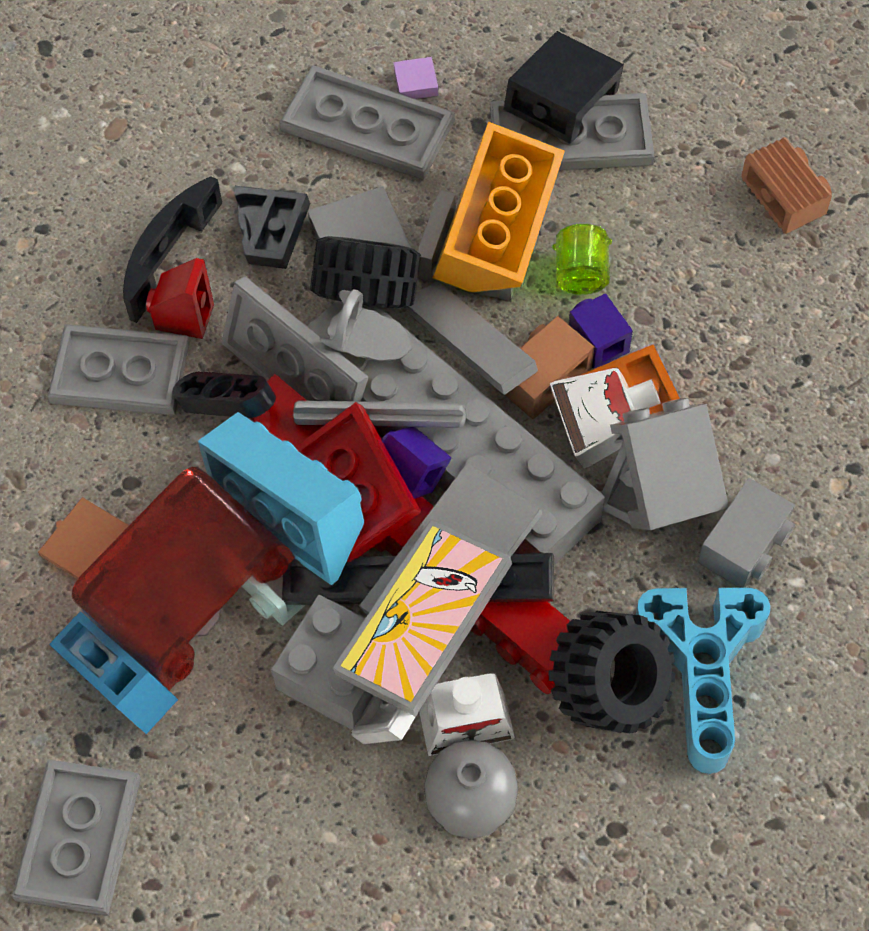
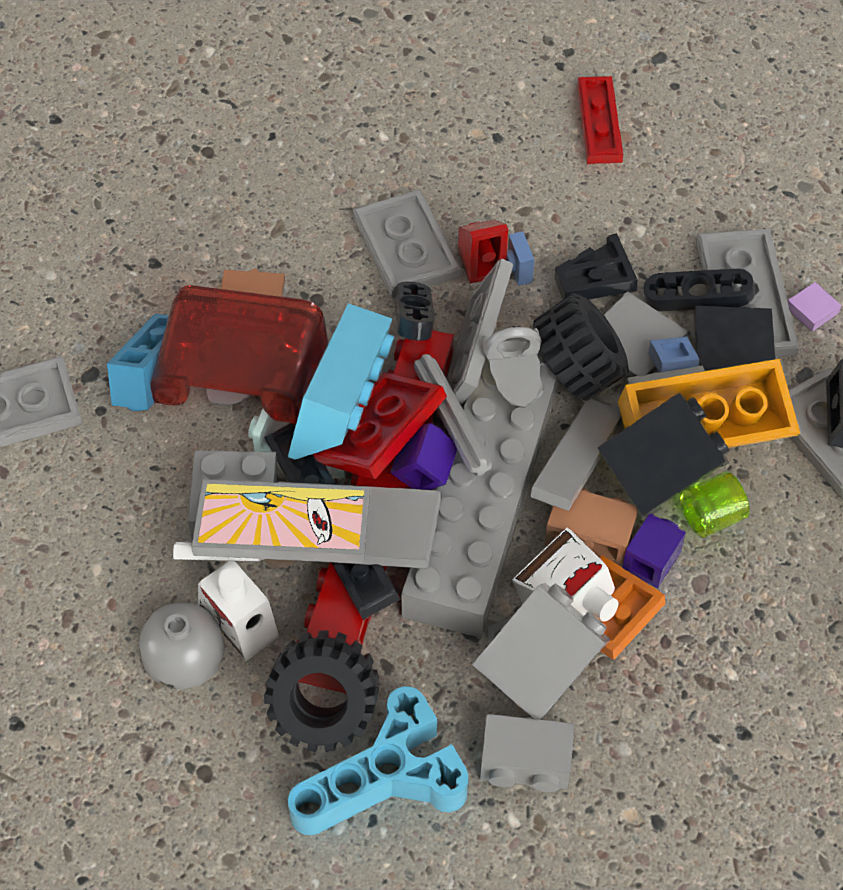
camera: 60 degrees right, 5 degrees down
black slope [123,176,222,323] -> none
none -> medium blue plate [506,232,534,286]
none -> red tile [577,76,624,164]
none -> black panel [598,392,730,517]
none -> black beam [643,268,755,311]
none -> medium blue plate [648,337,700,373]
none -> black tile [694,306,775,371]

